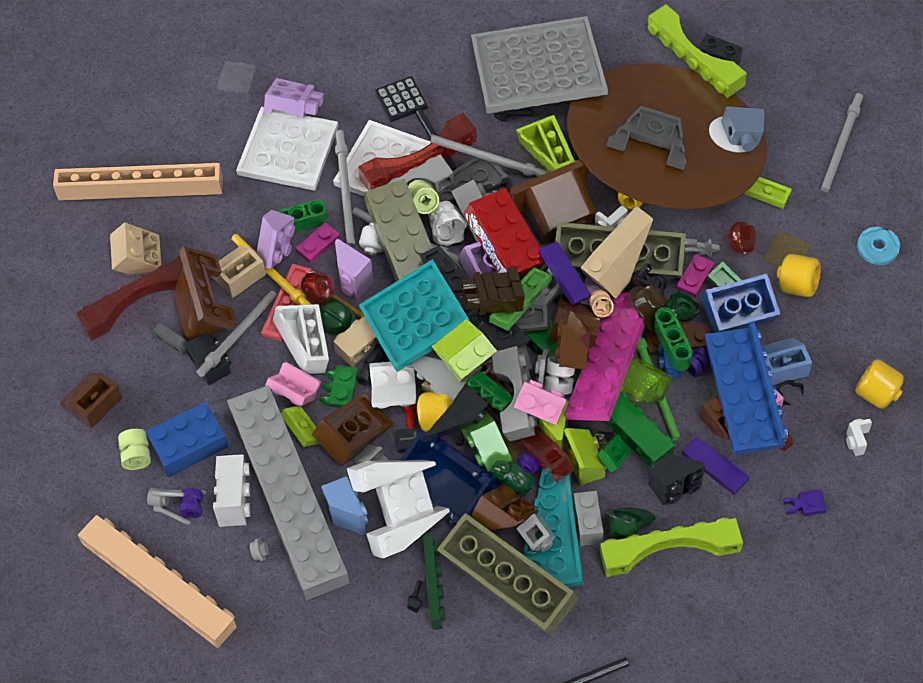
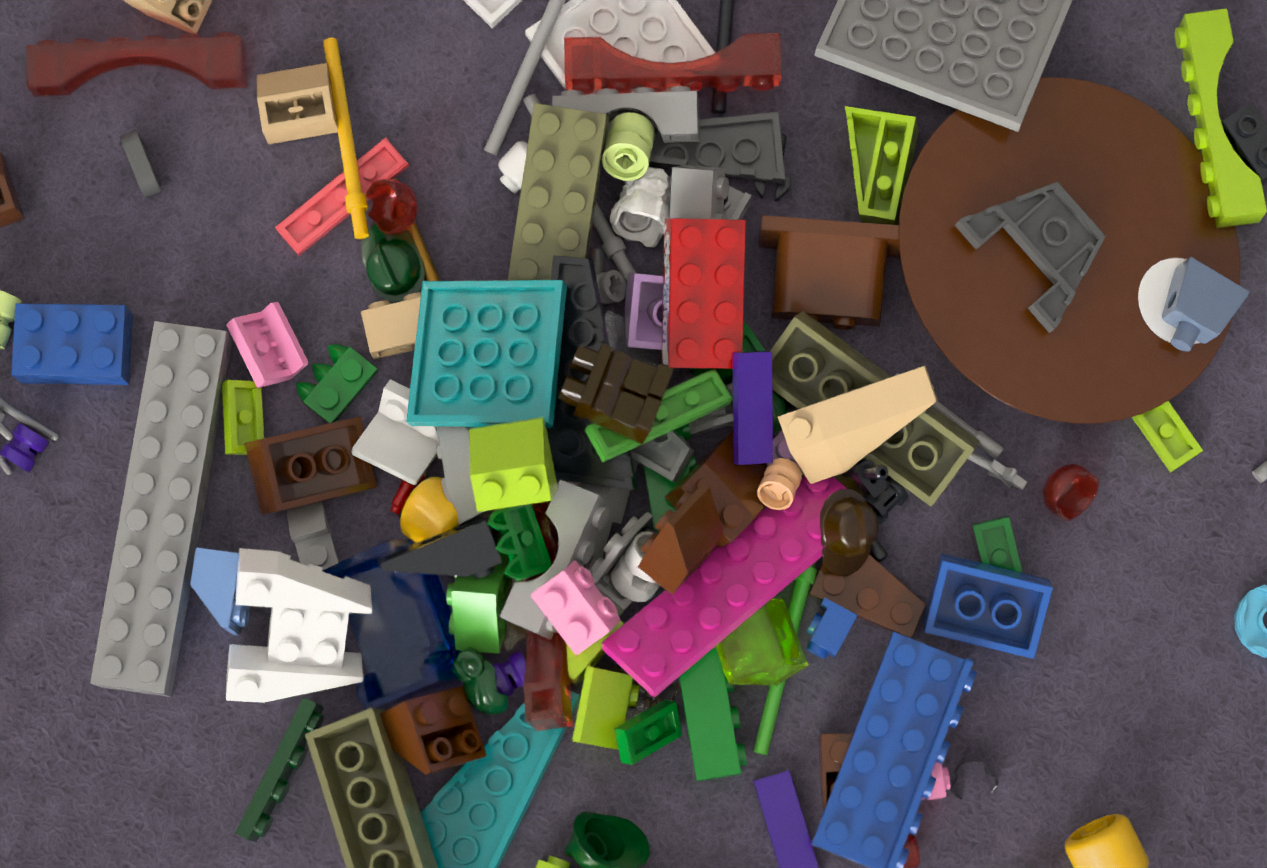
camera: 30 degrees right, 20 degrees up
reddish brown windscreen [174,246,237,341] -> none
black brick [185,332,232,386] -> none
light grey bar [197,291,277,377] -> none
white wedge [213,455,250,527] -> none
light grey plate [250,538,269,561] -> none
lavender slope [256,210,295,269] -> none
white wedge [273,304,329,374] -> none
green beam [277,200,328,233] -> none
dark pink plate [295,222,340,264] -> none
lavender slope [335,239,374,299] -> none
black pin [356,343,386,385] -> none
black tile [396,428,421,453] -> none
black hand [407,580,423,613] -> none
light grey bar [430,135,549,177] -> none
light grey brick [516,514,556,552] -> none
light grey brick [573,491,603,546] -> none
white bracket [595,206,628,227] -> none
black slope [649,454,705,505] -> none
green beam [654,307,692,371] -> none
dark green hair [665,291,700,320] -> none
dark pink plate [676,254,715,298] -> none
dark purple wheel [686,347,711,377] -> none
medium blue slope [761,338,812,386] -> none
clear yellow piece [764,231,811,267] -> none
yellow head [777,254,821,298] -> none

